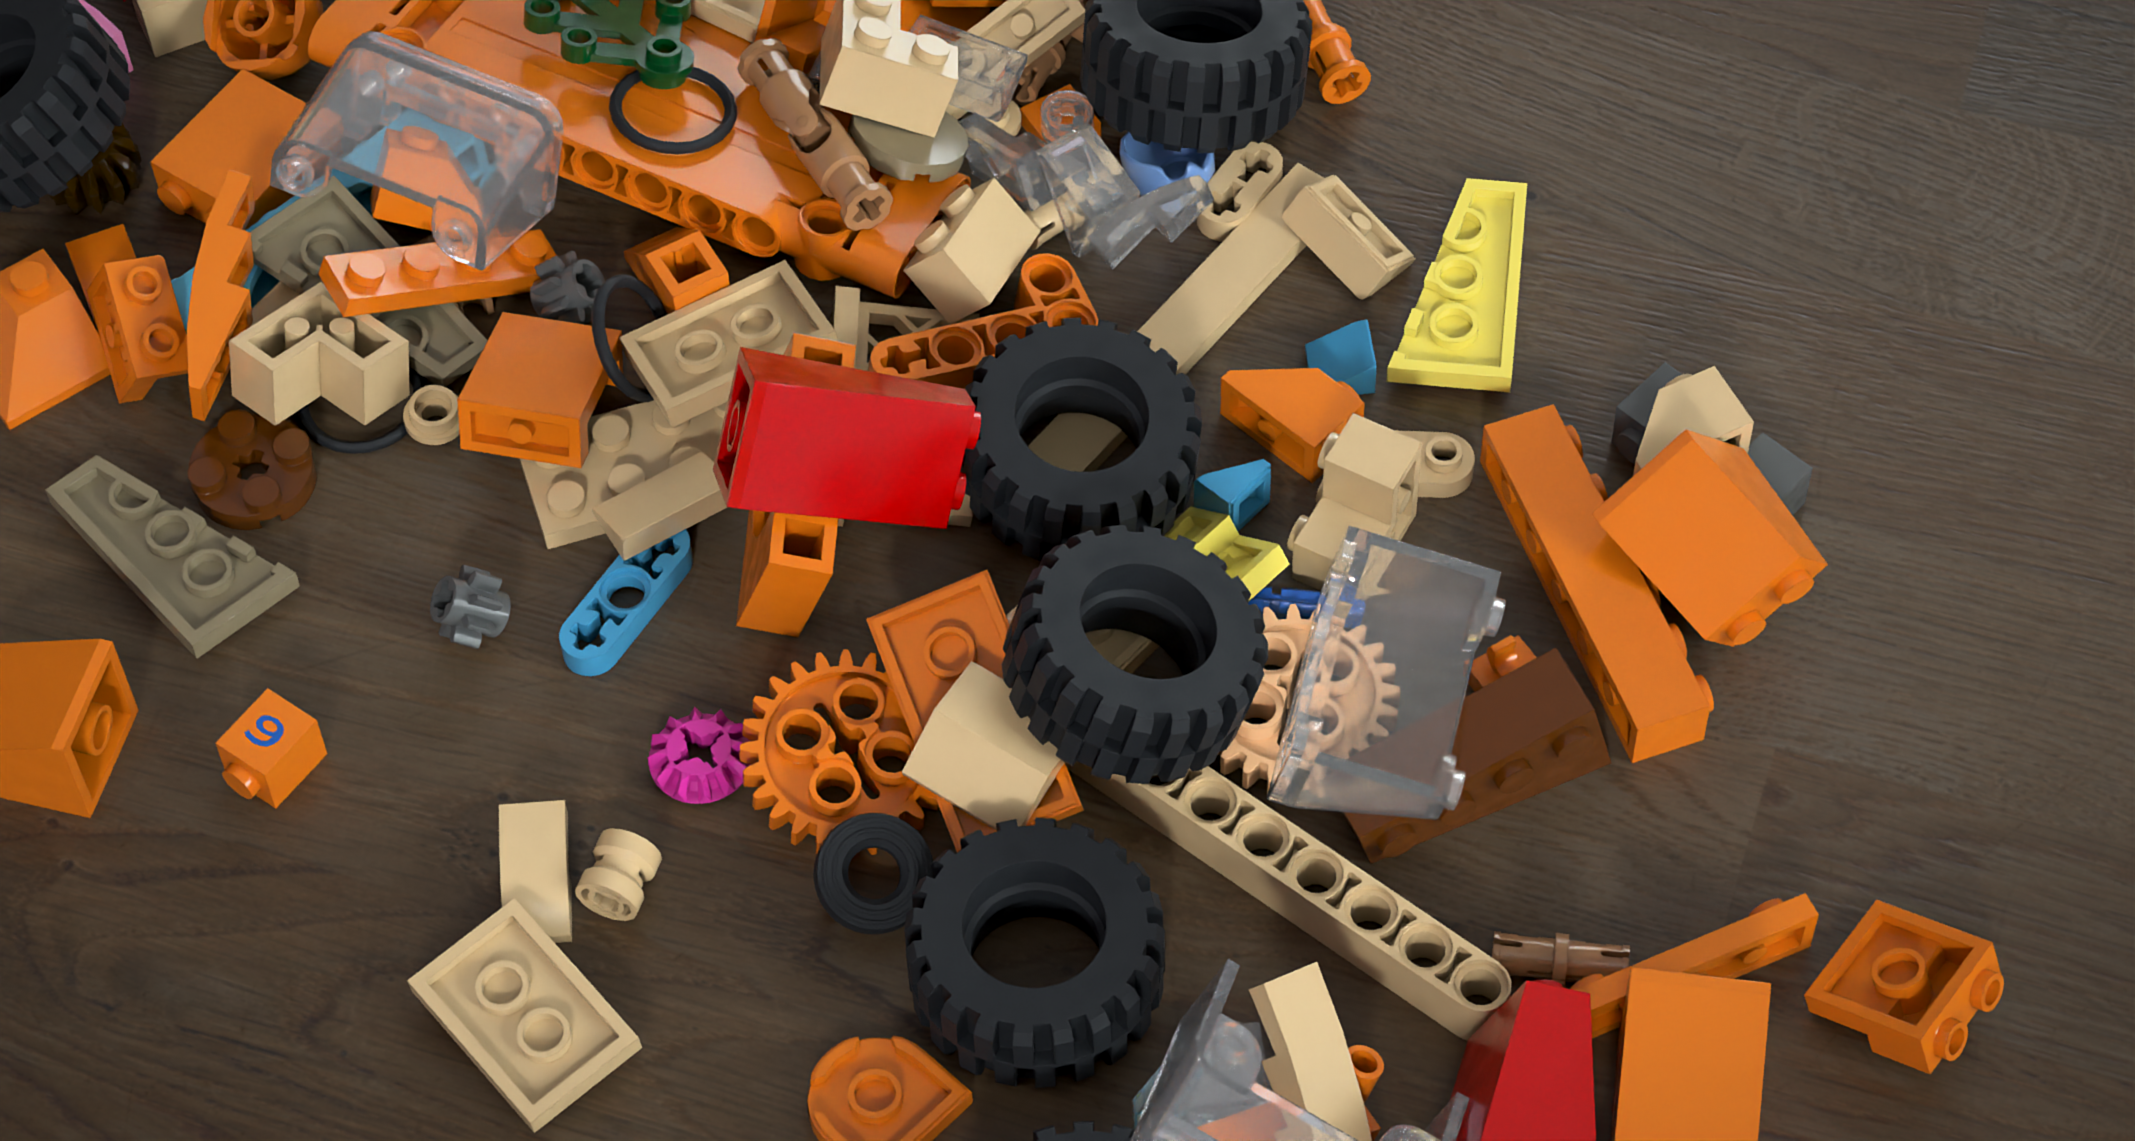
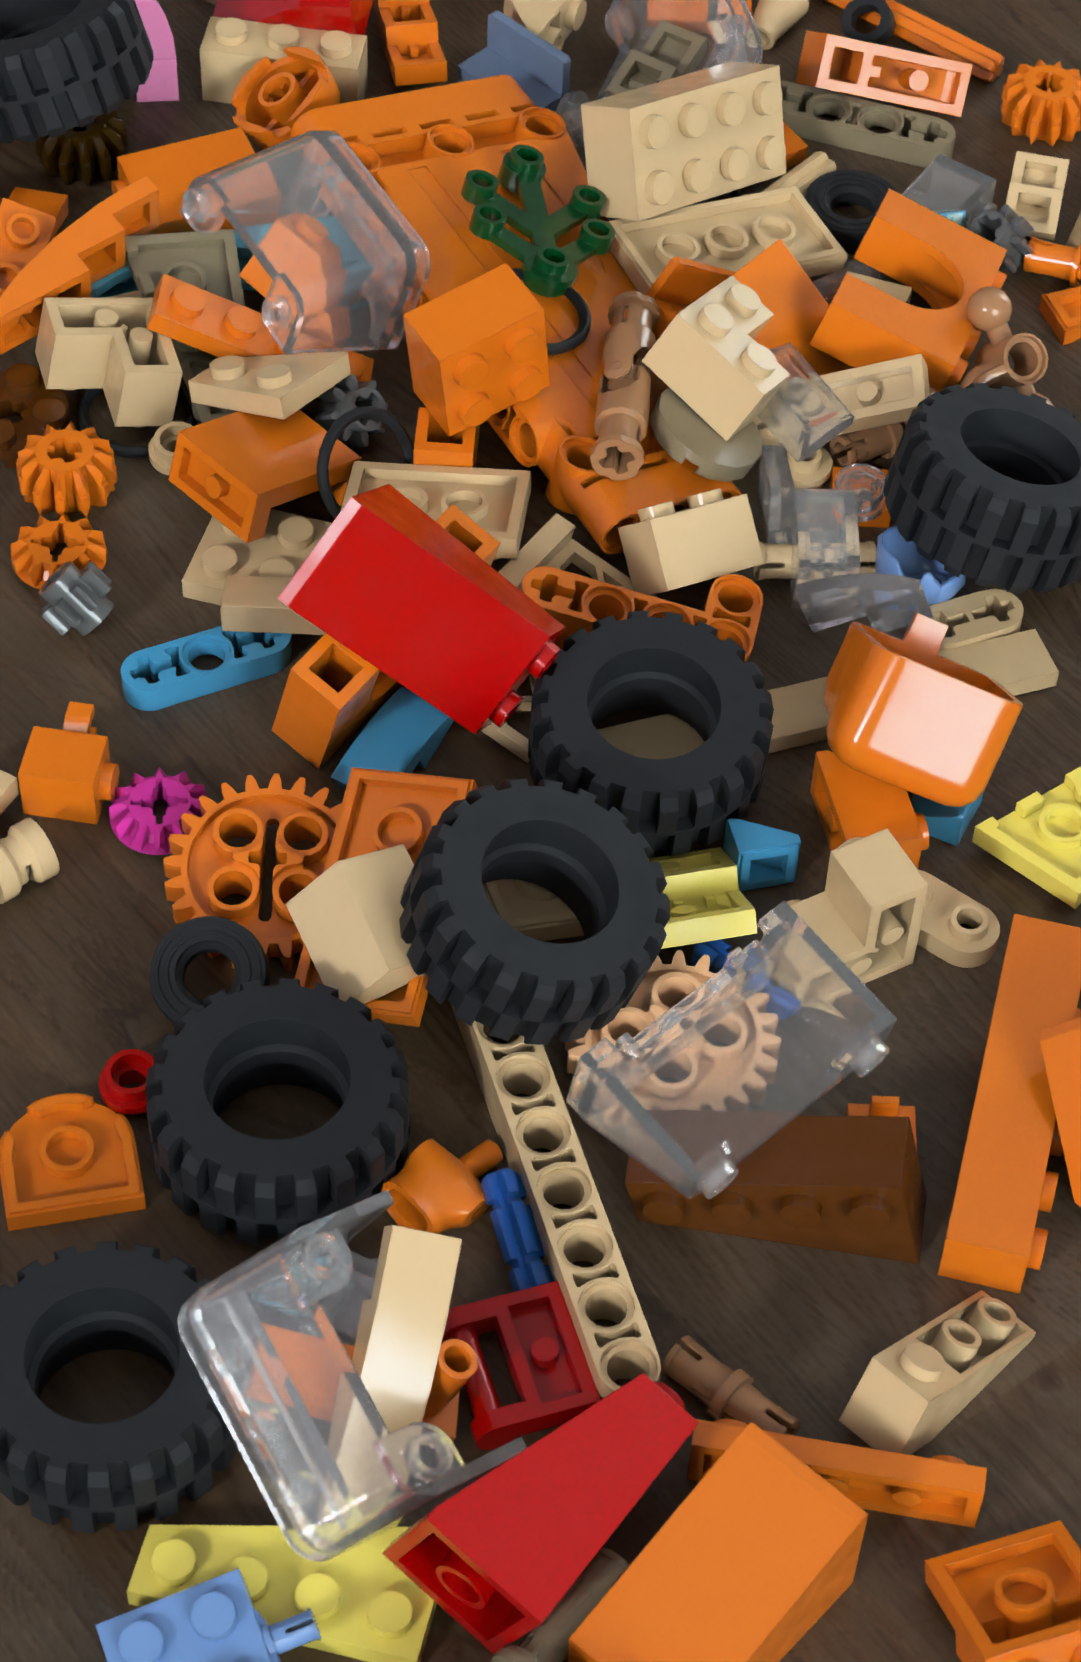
camera: 30 degrees right, 5 degrees down
tan slope [1282,175,1415,300] -> none
none -> orange gear [10,512,107,589]
none -> orange gear [16,421,118,518]
none -> orange brick [18,701,120,825]
none -> red plate [98,1049,154,1115]
none -> tan wing [188,351,351,420]
none -> dark azure slope [331,687,454,790]
none -> orange piece [381,1138,503,1234]
none -> orange brick [403,263,550,438]
none -> red plate [442,1281,601,1450]
none -> blue axle [481,1168,553,1292]
none -> orange piece [824,612,1023,807]
none -> tan slope [839,1290,1036,1455]

